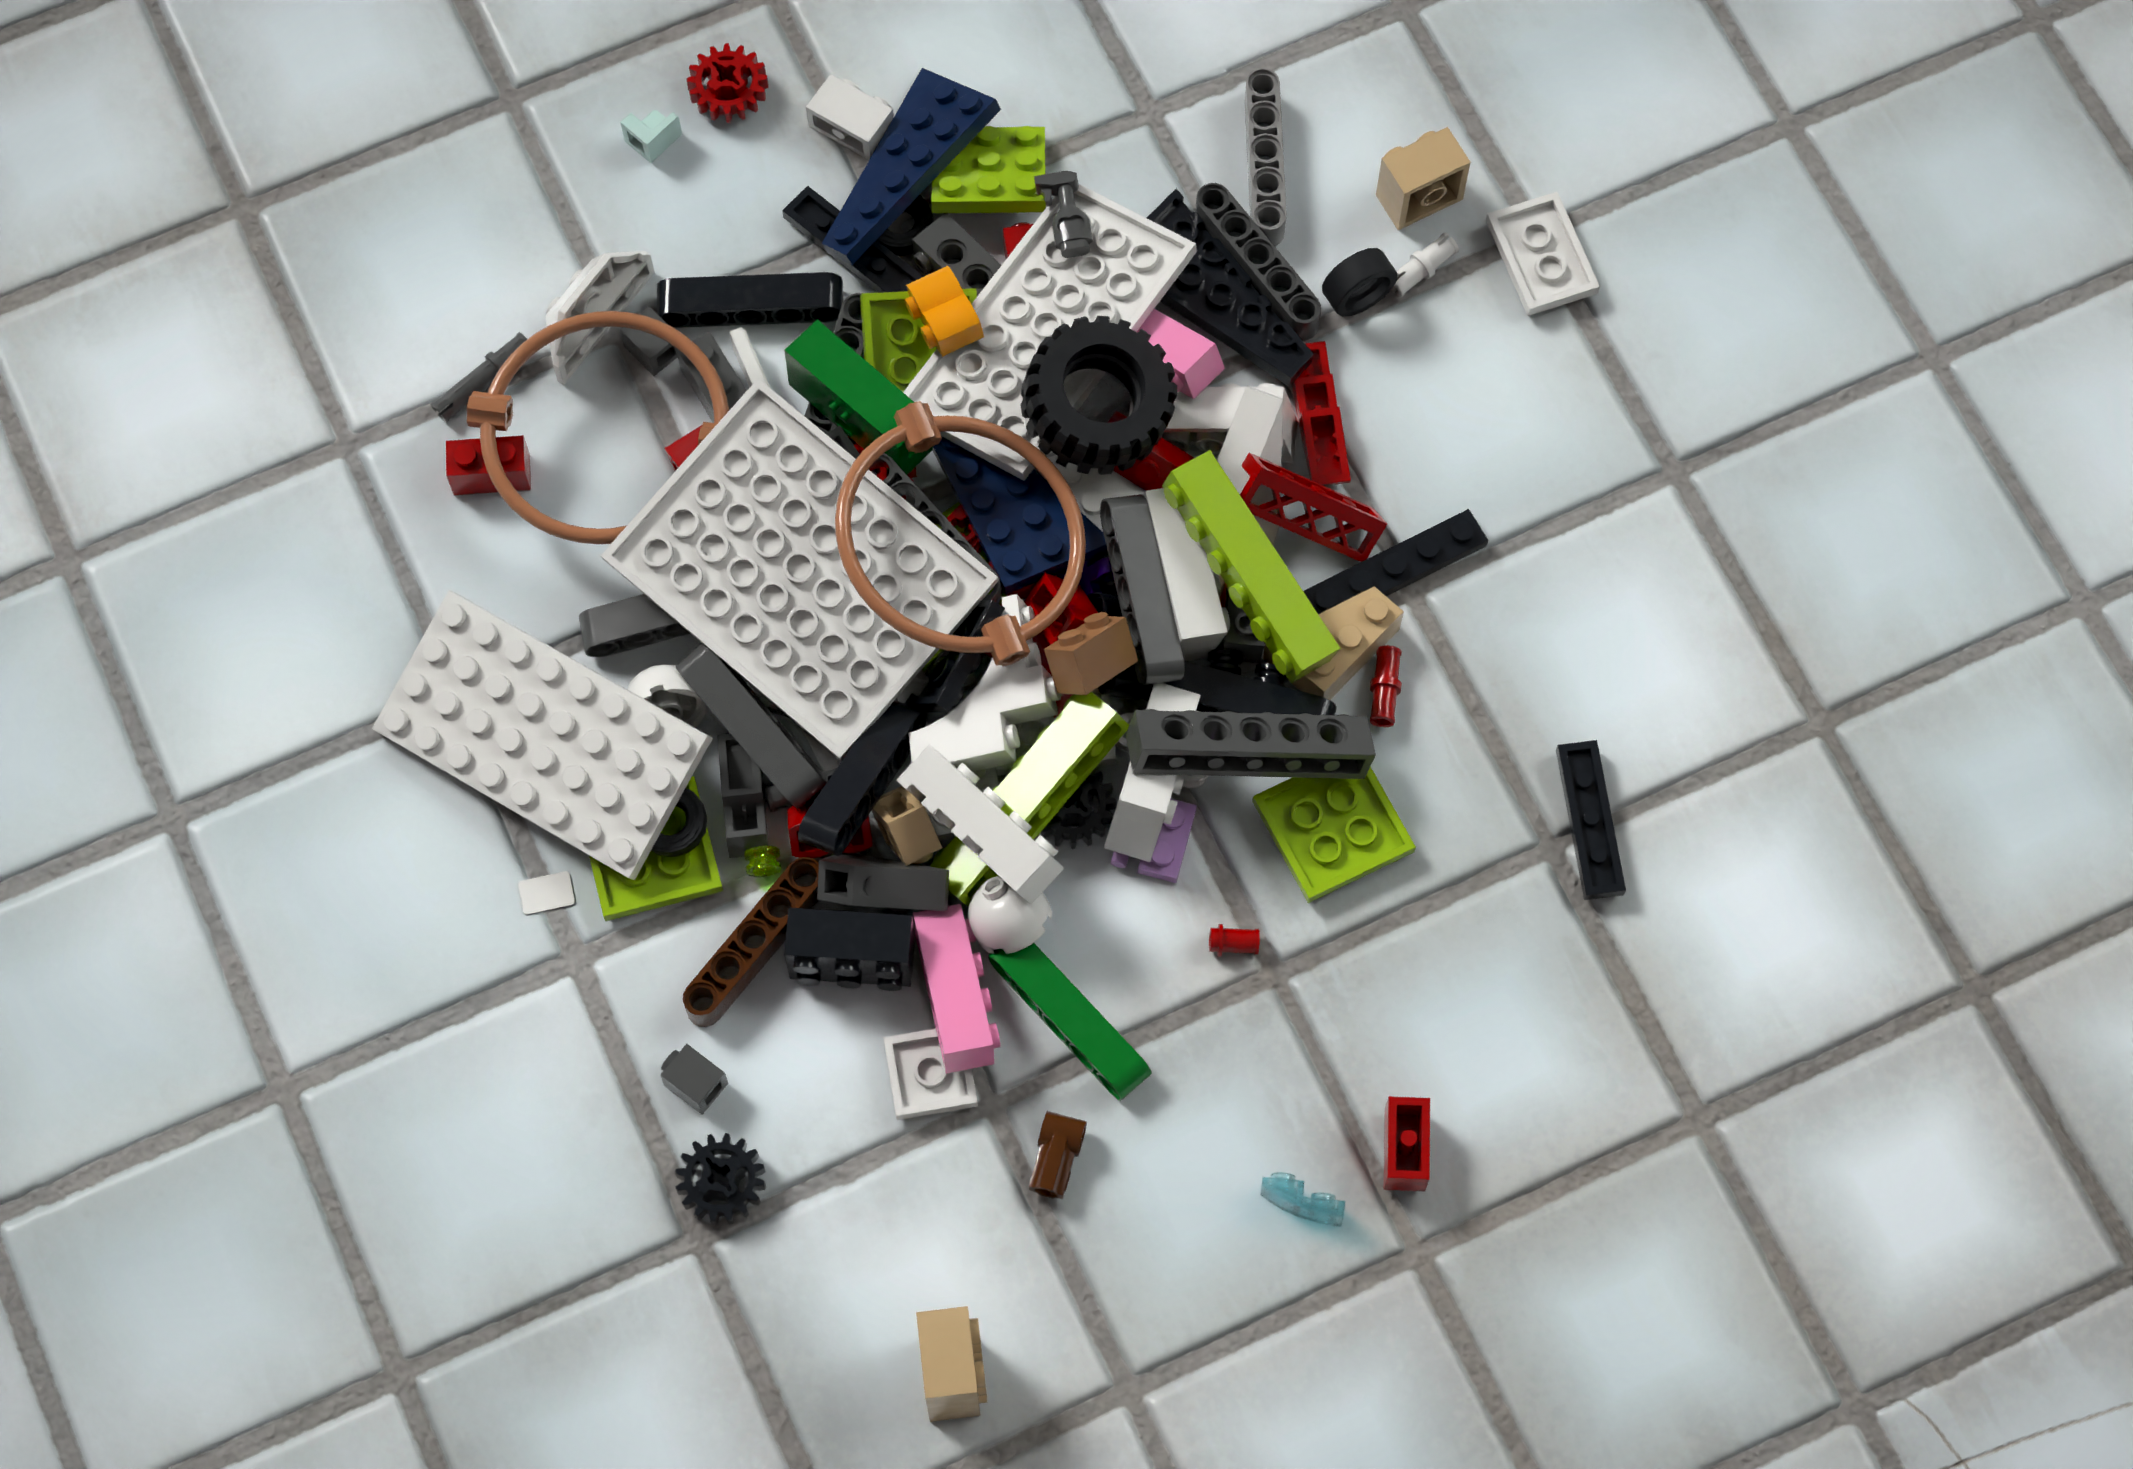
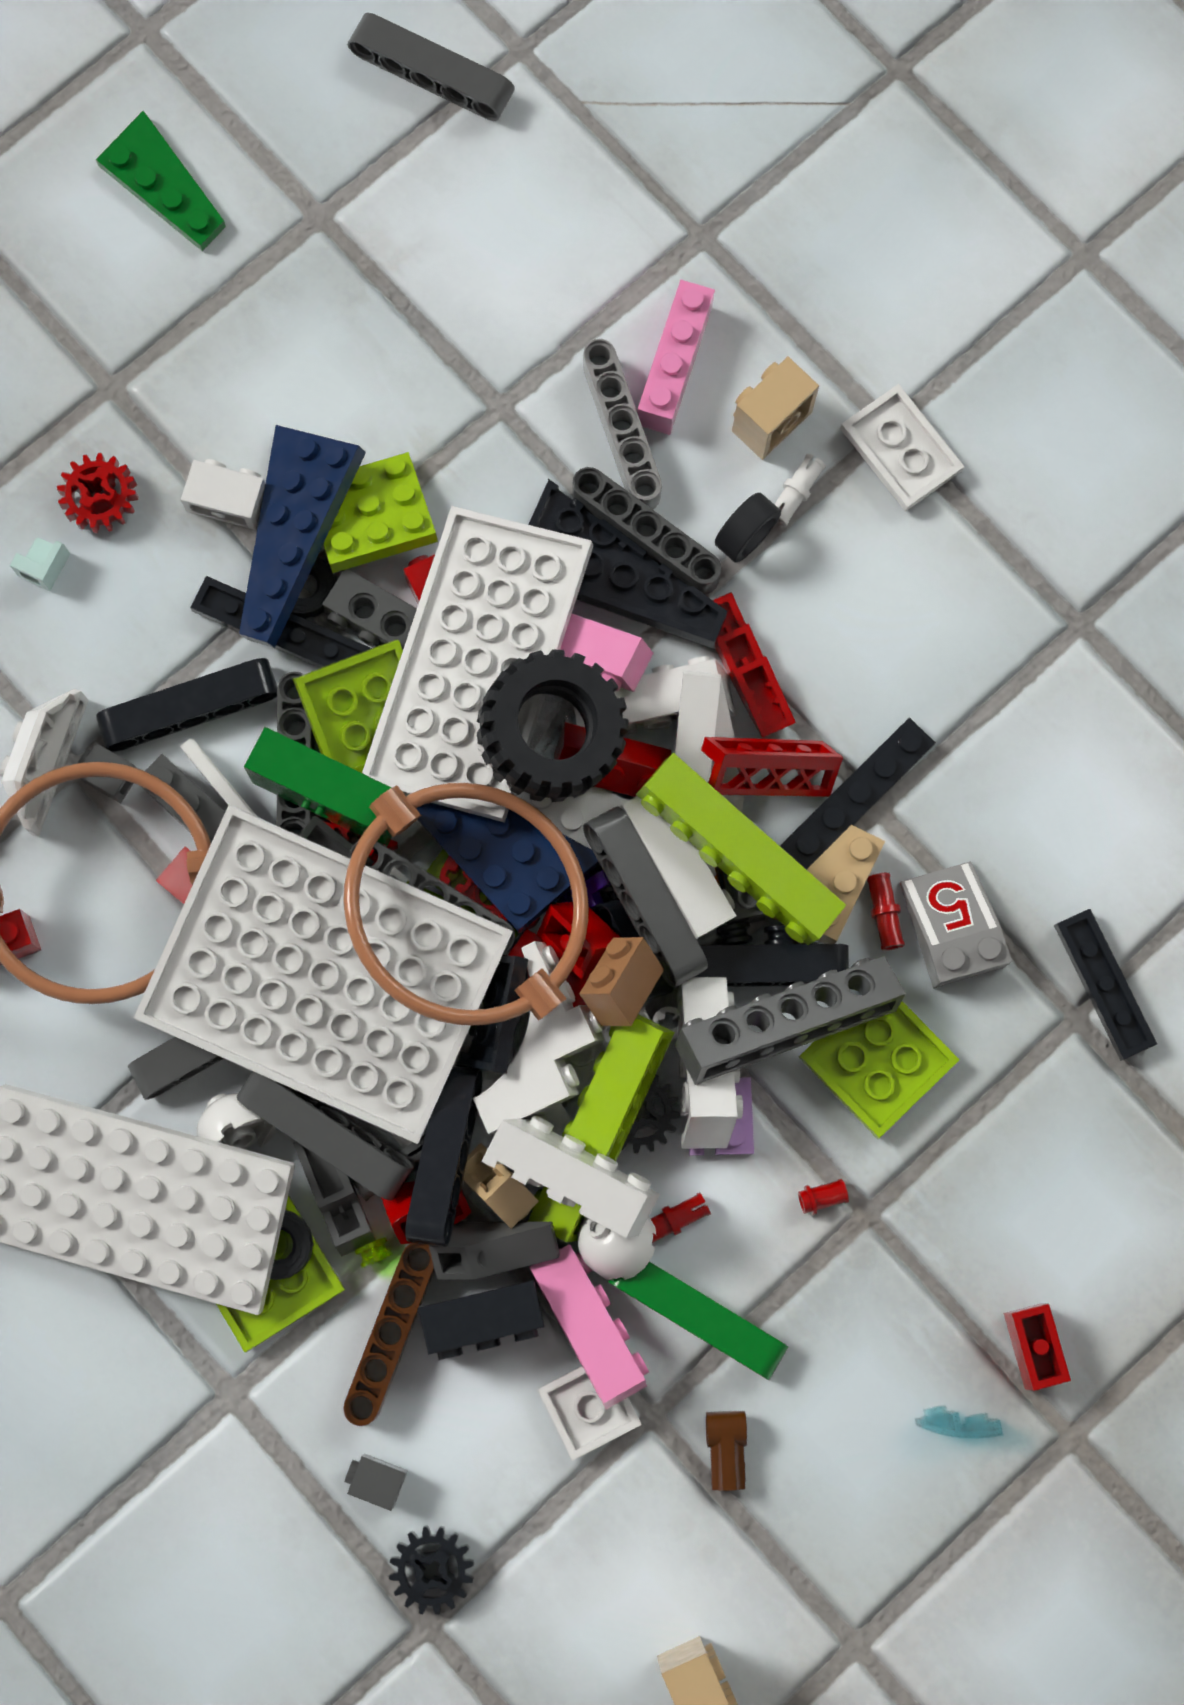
camera: 20 degrees left, 10 degrees up
white sticker [518,871,575,915] -> none
light orange brick [904,266,984,357] -> none
dark grey piece [1034,171,1093,258] -> none
none -> bright pink brick [637,280,715,435]
none -> red pin [650,1192,711,1243]
none -> light grey slope [900,861,1012,989]

